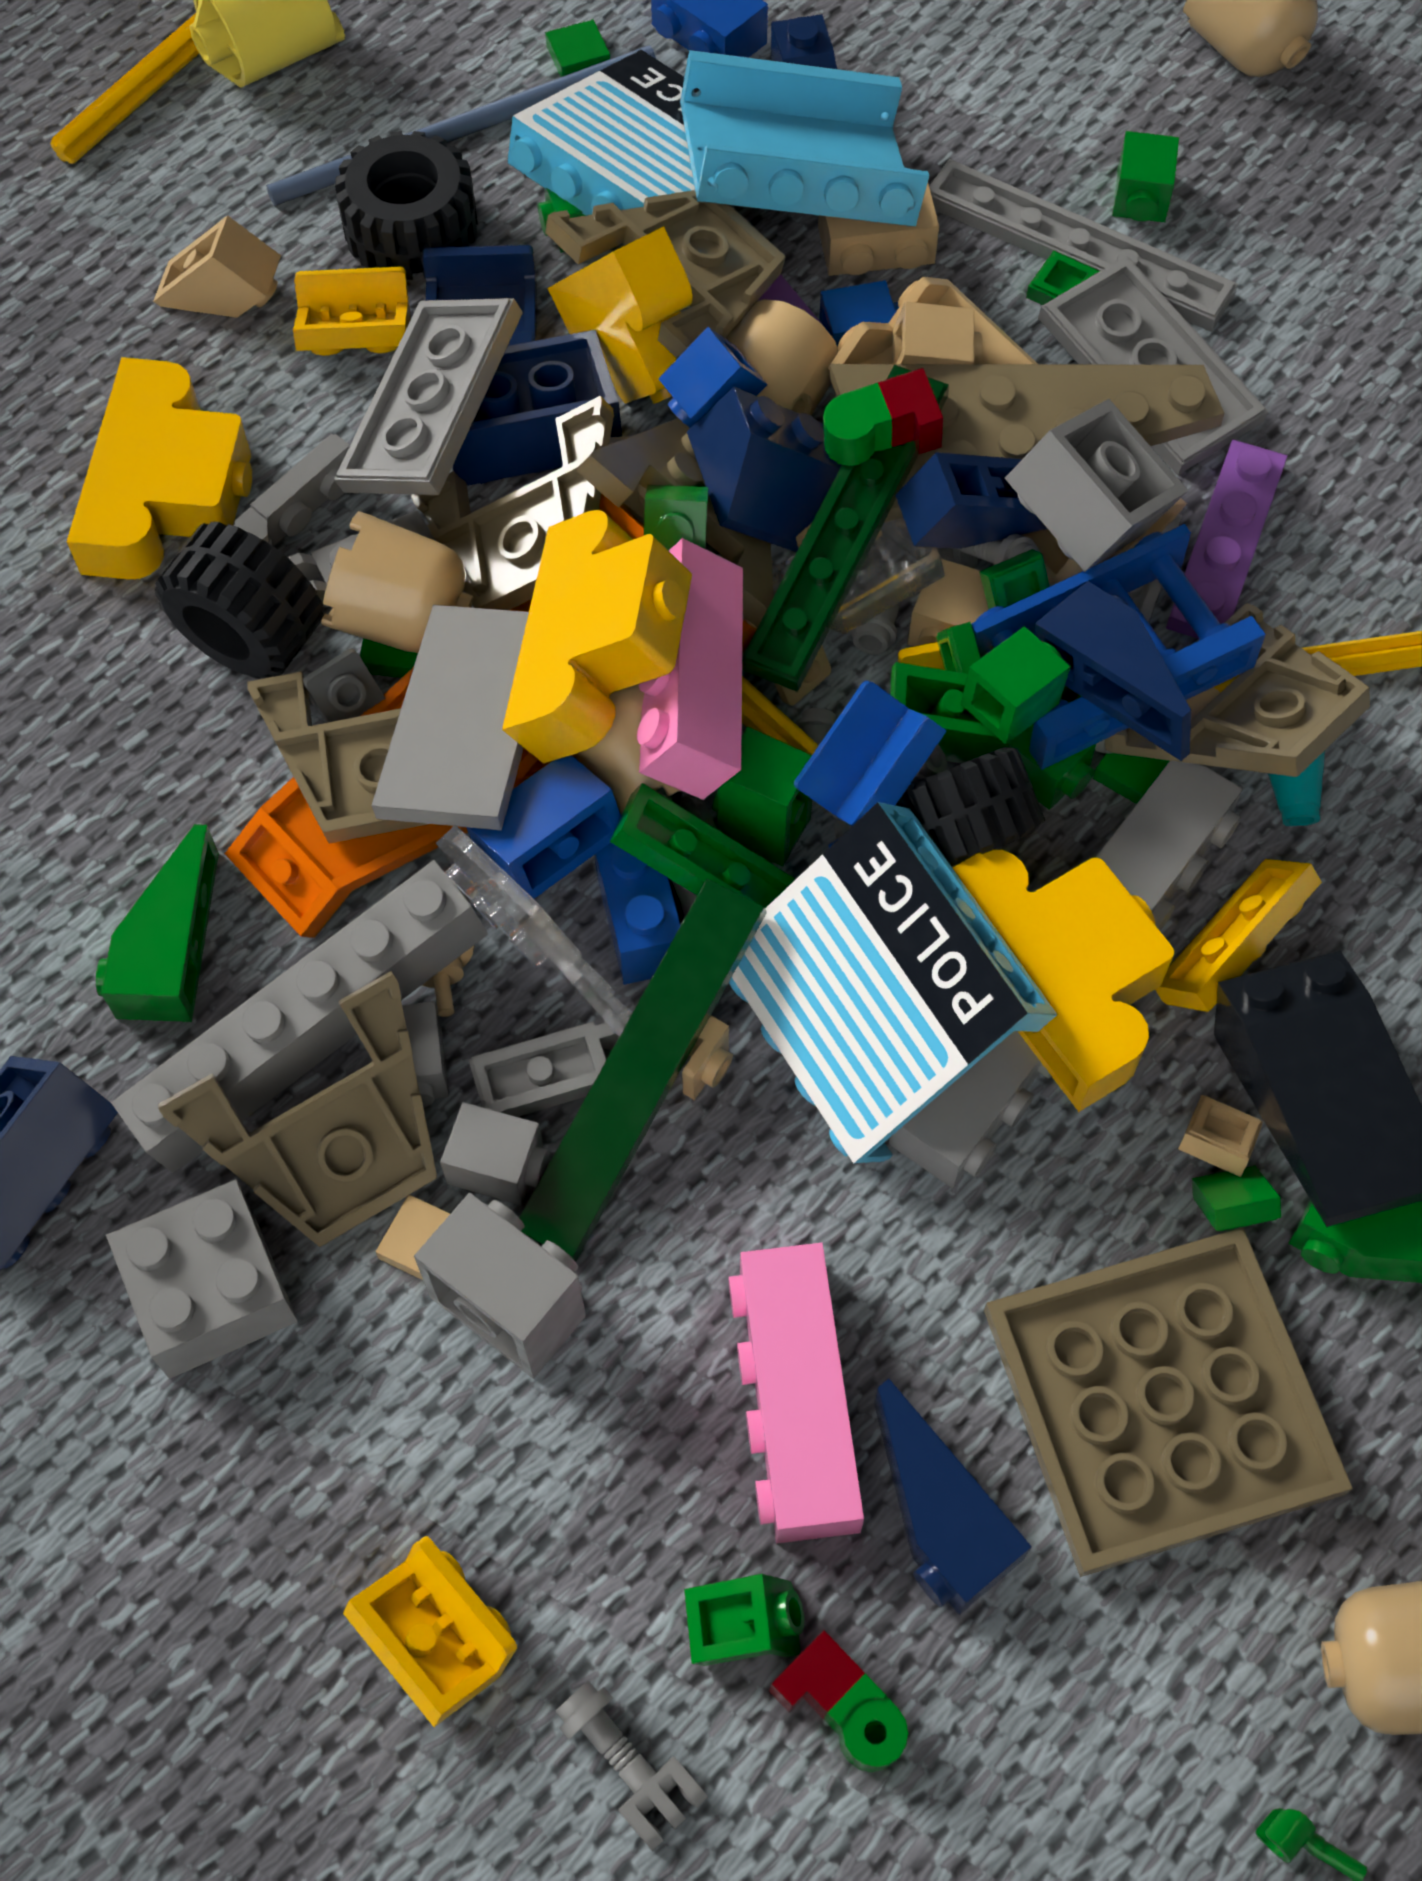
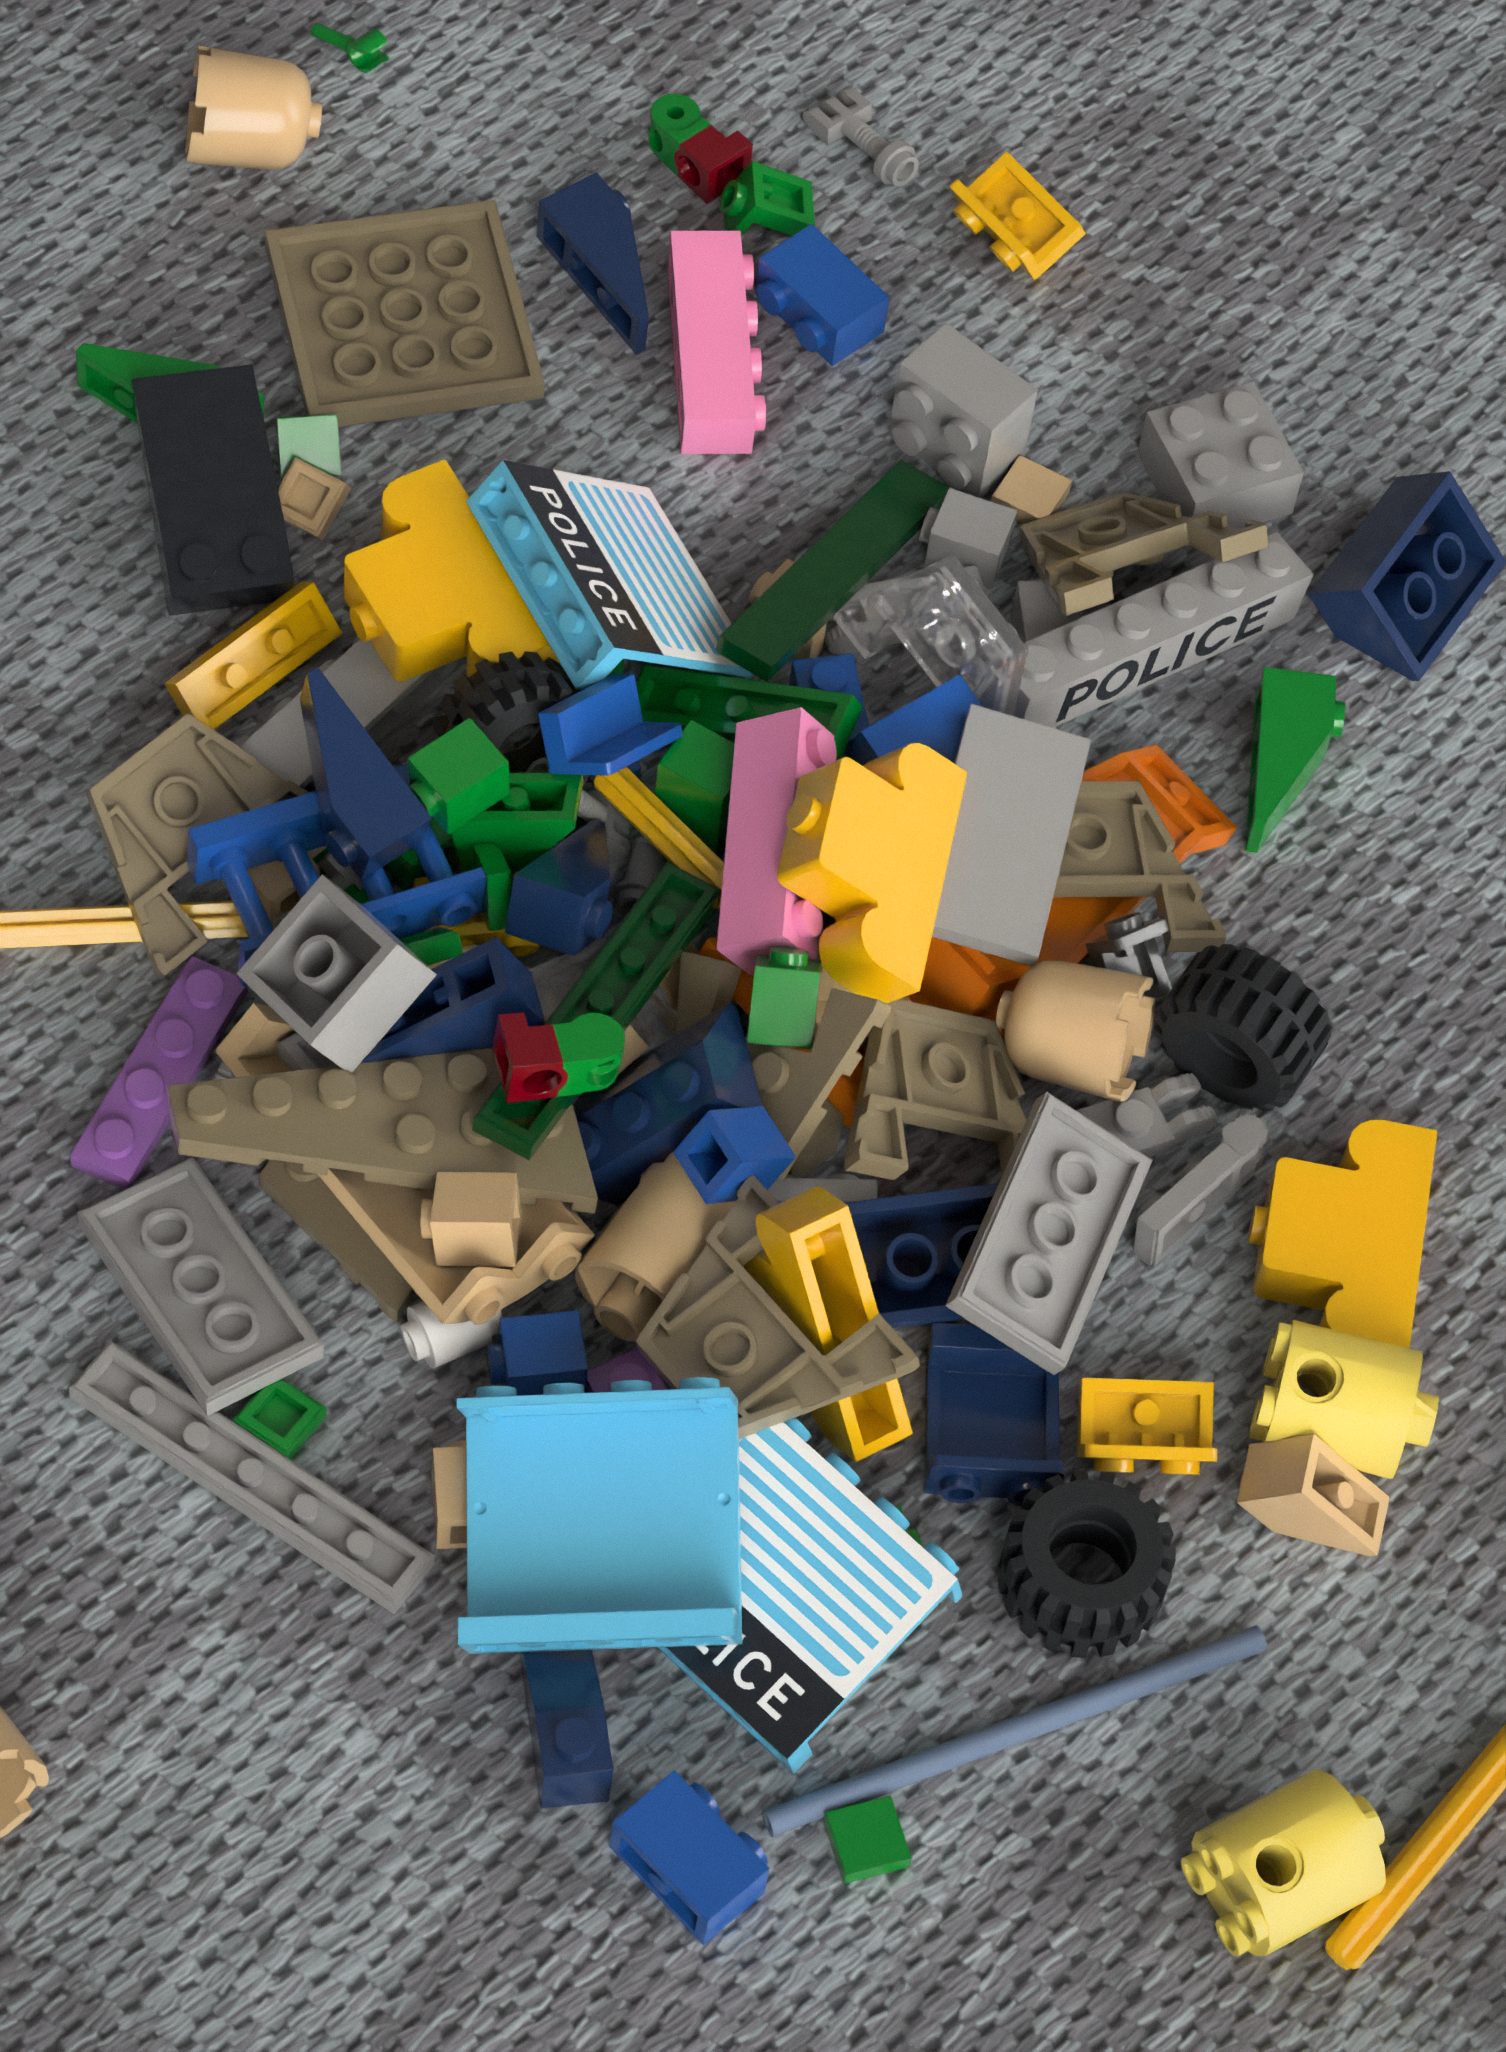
camera: 175 degrees right, 5 degrees down
green brick [1112,131,1179,223] -> none
none -> dark blue slope [505,819,613,956]
none -> blue brick [755,224,890,366]
none -> light yellow cylinder [1249,1320,1439,1479]

